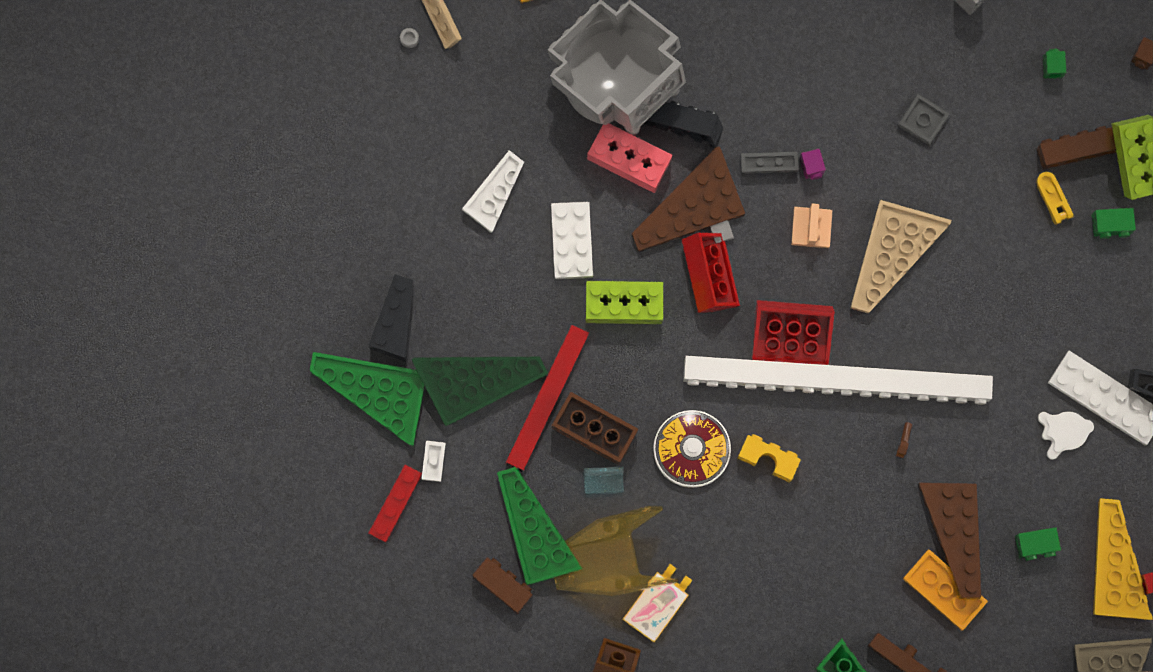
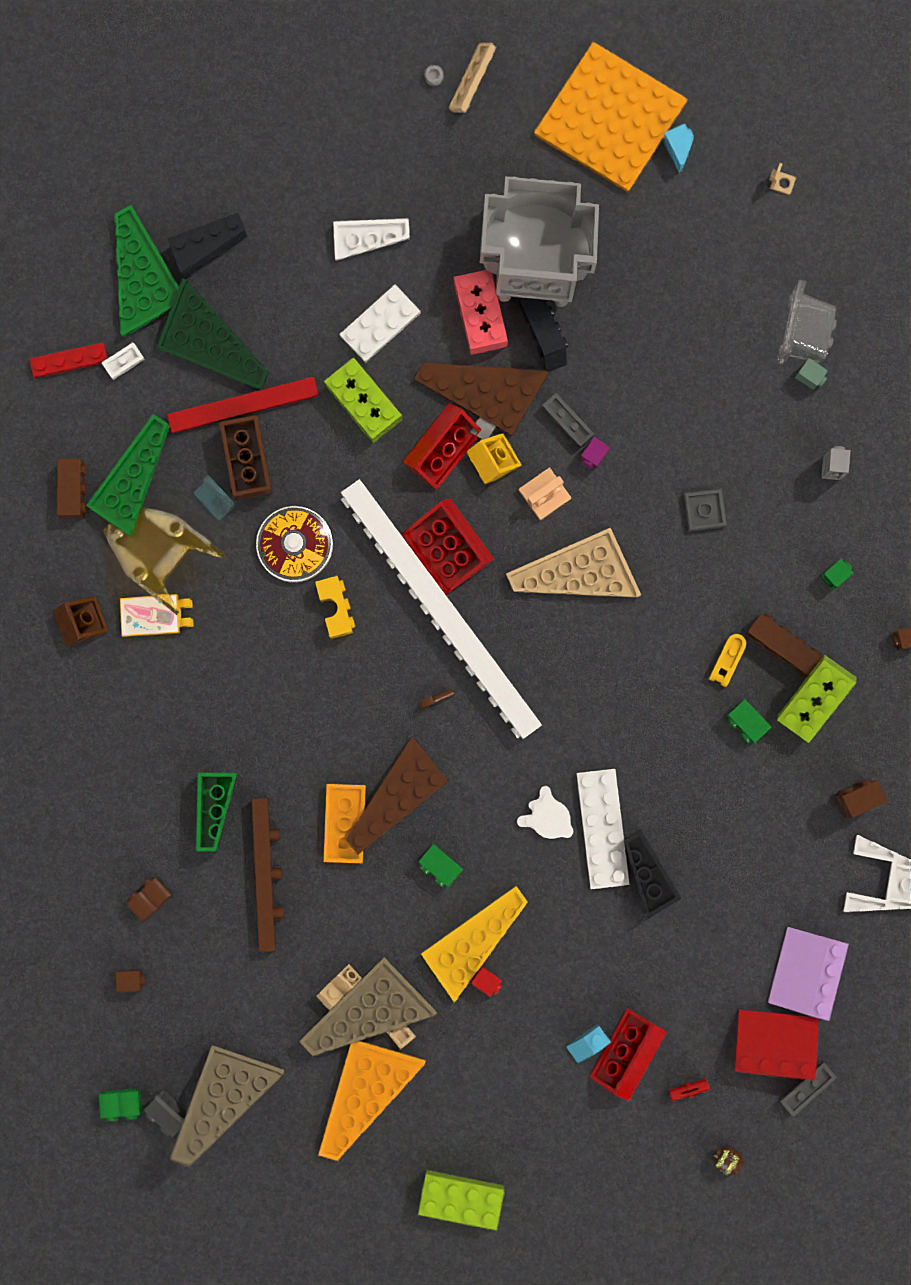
camera: 55 degrees right, 5 degrees up
none -> yellow slope [467,433,522,484]

